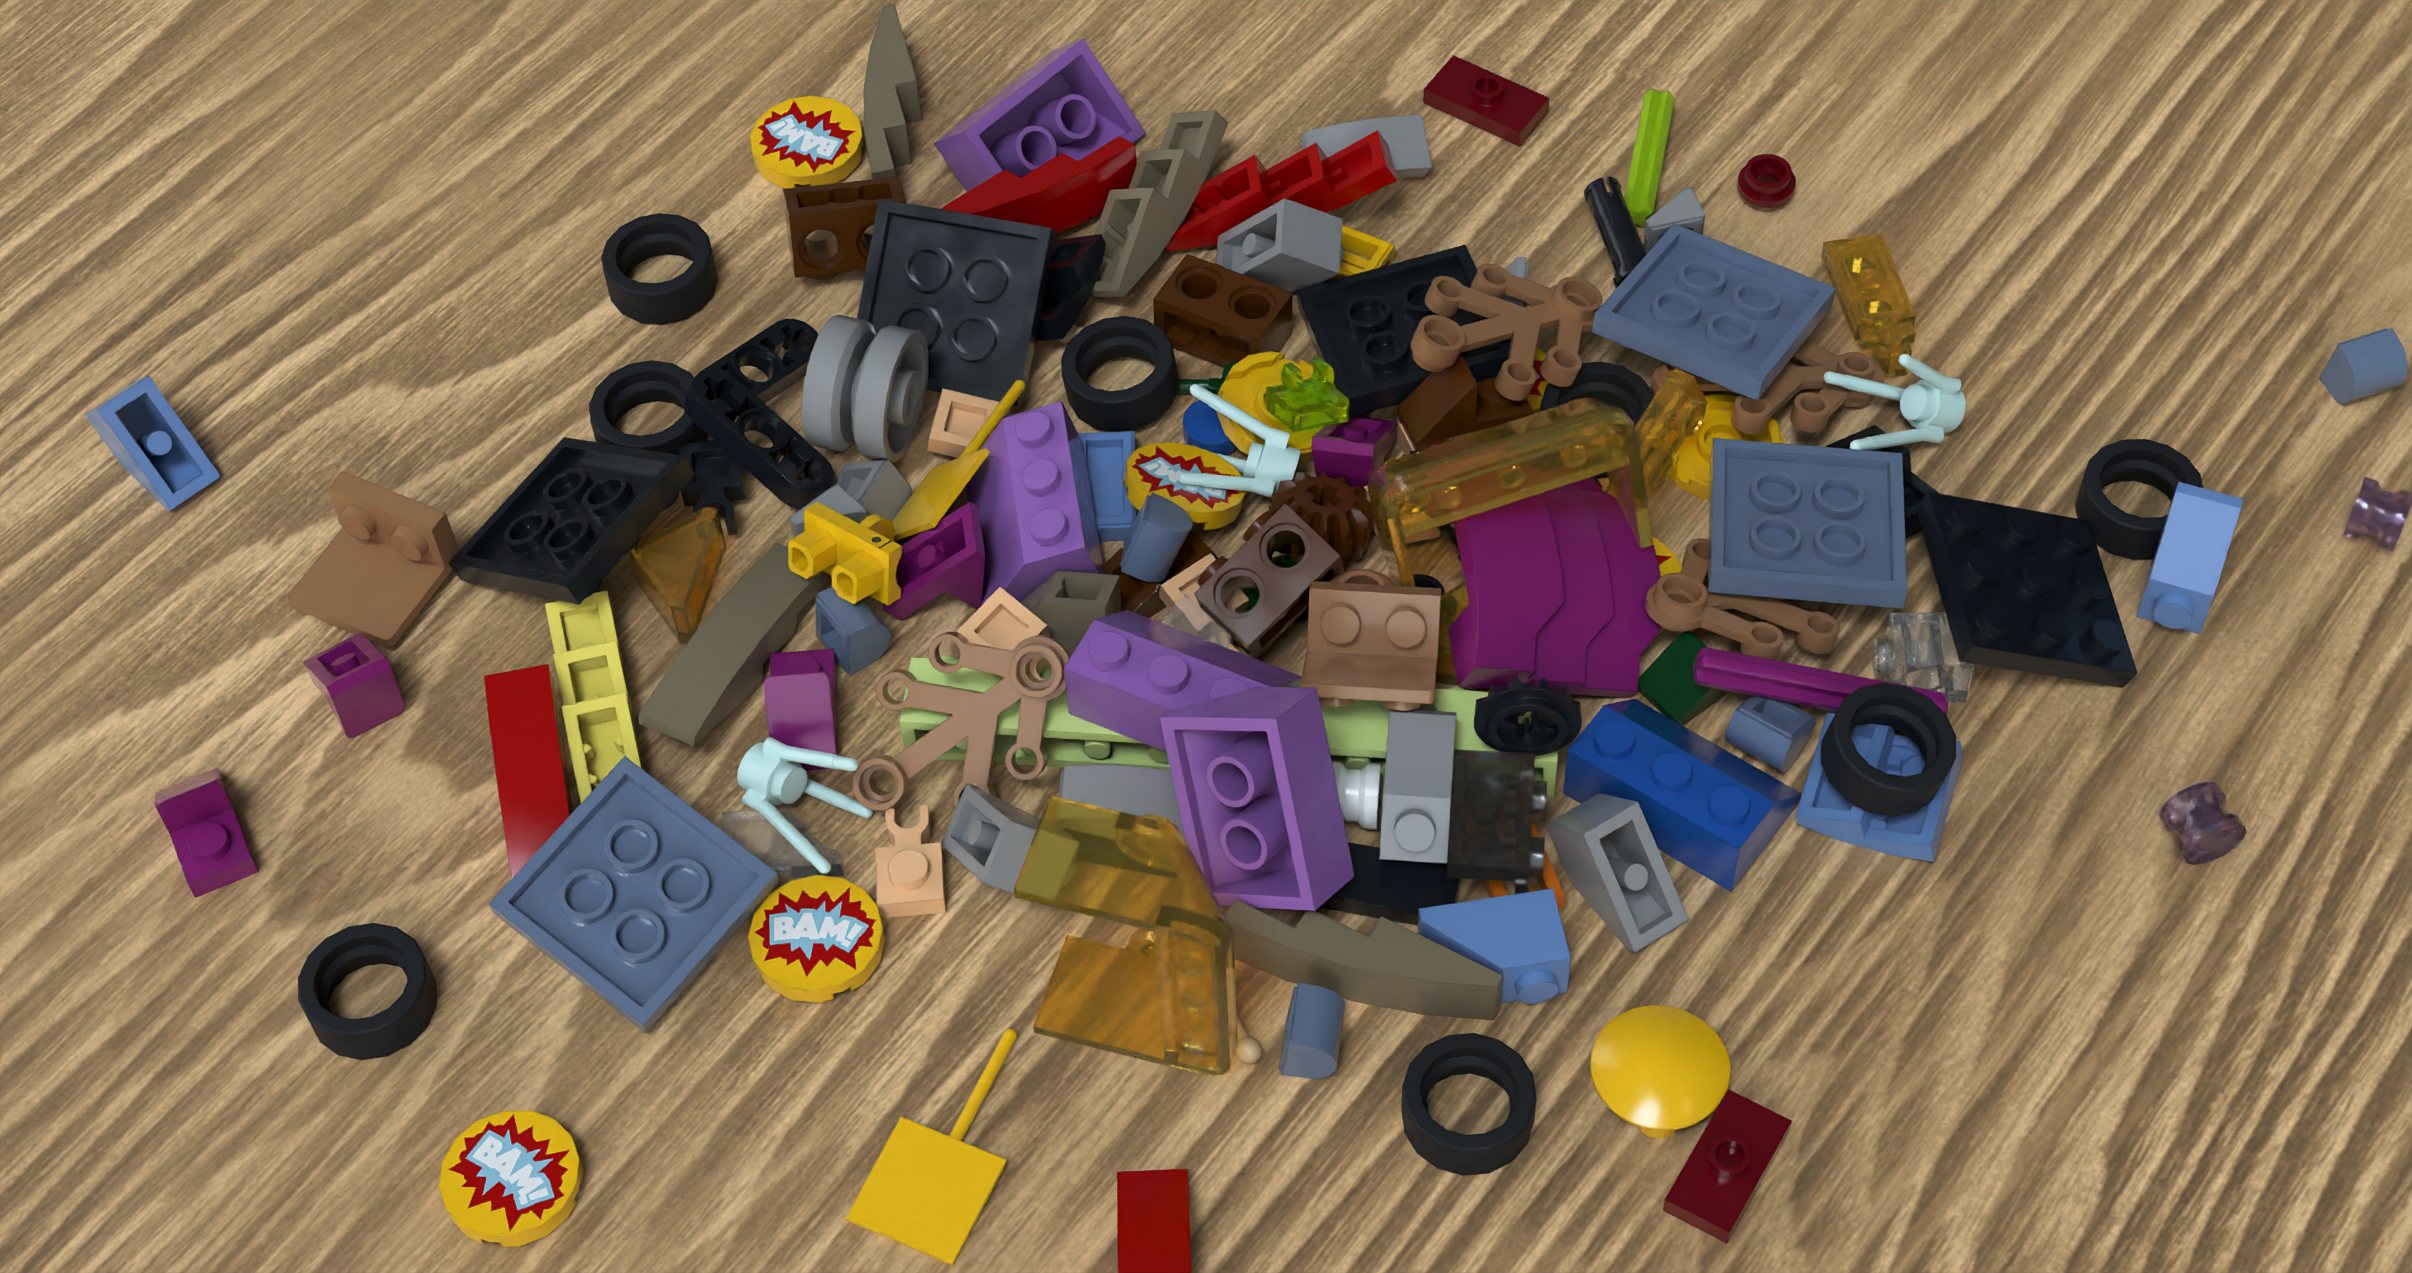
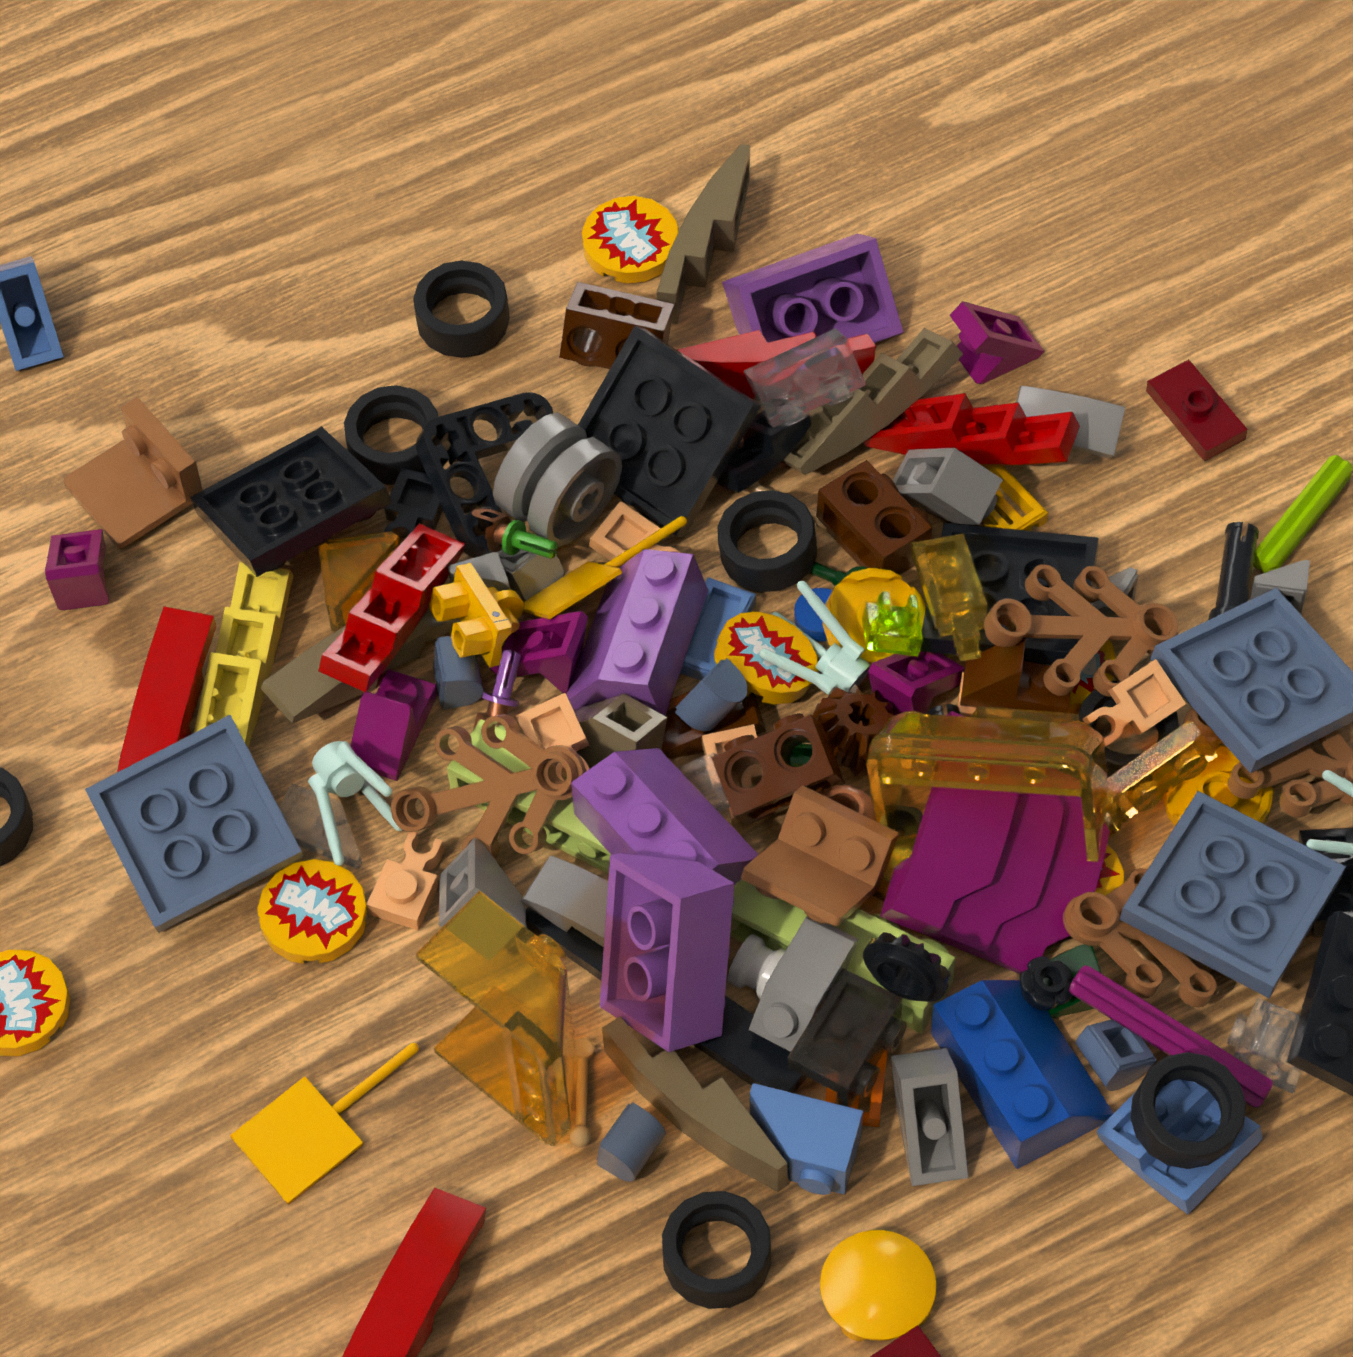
camera: 25 degrees right, 5 degrees up
none -> red slope [318,524,465,693]
none -> bright green piece [471,508,558,559]
none -> medium lavender piece [473,650,521,730]
none -> clear brick [744,328,866,428]
none -> clear yellow hinge [912,534,987,661]
none -> magenta slope [950,301,1045,384]
none -> black plate [1020,956,1072,1010]
none -> light nougat plate [1083,659,1186,748]

